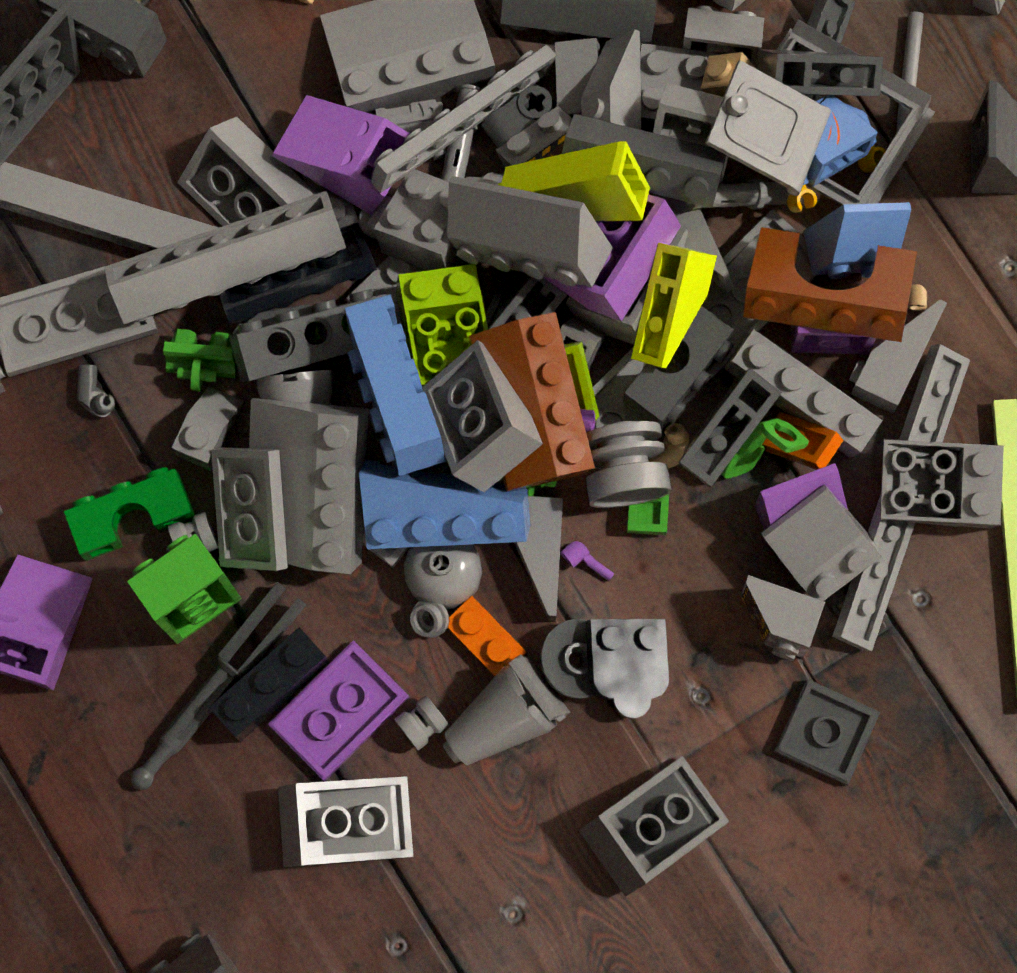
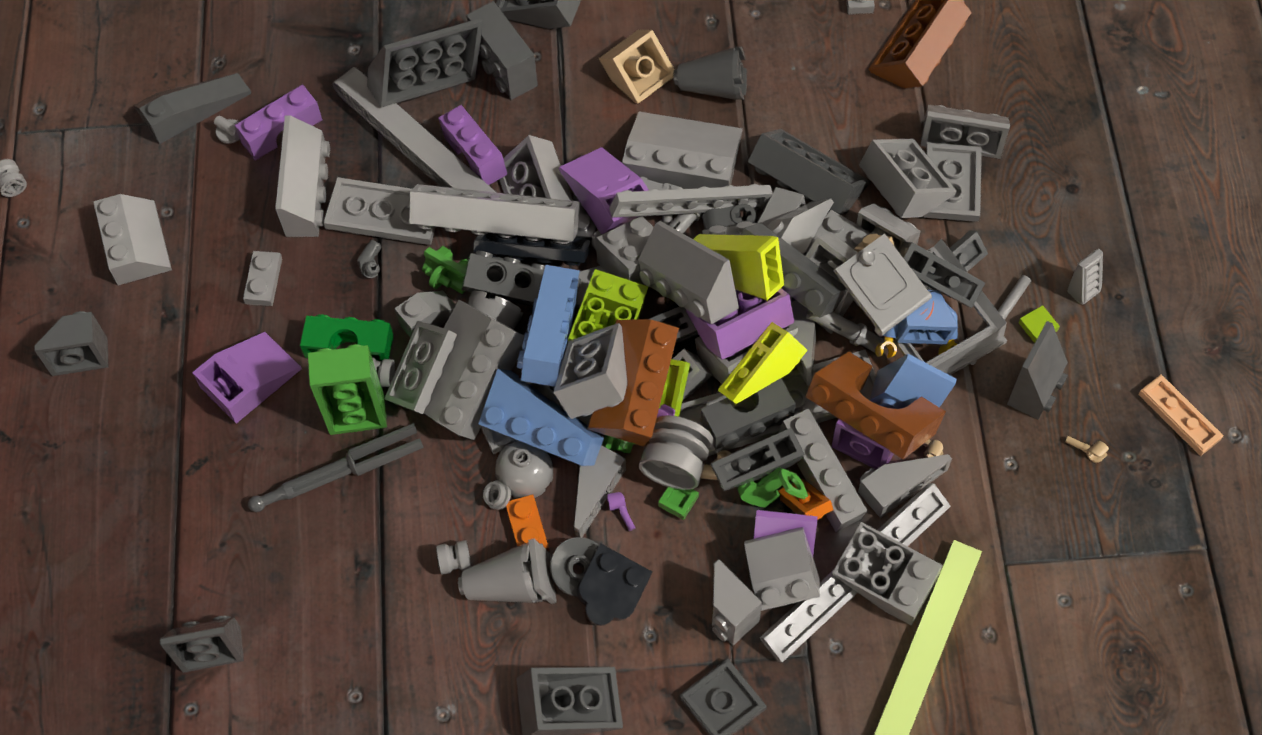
camera: 25 degrees right, 15 degrees down
black brick [209,627,330,742] -> none
medium lavender tile [268,640,410,782] -> none
light grey slope [278,776,413,867] -> none
none -> medium lavender arch [439,105,507,185]
none -> lime tile [1019,305,1060,343]

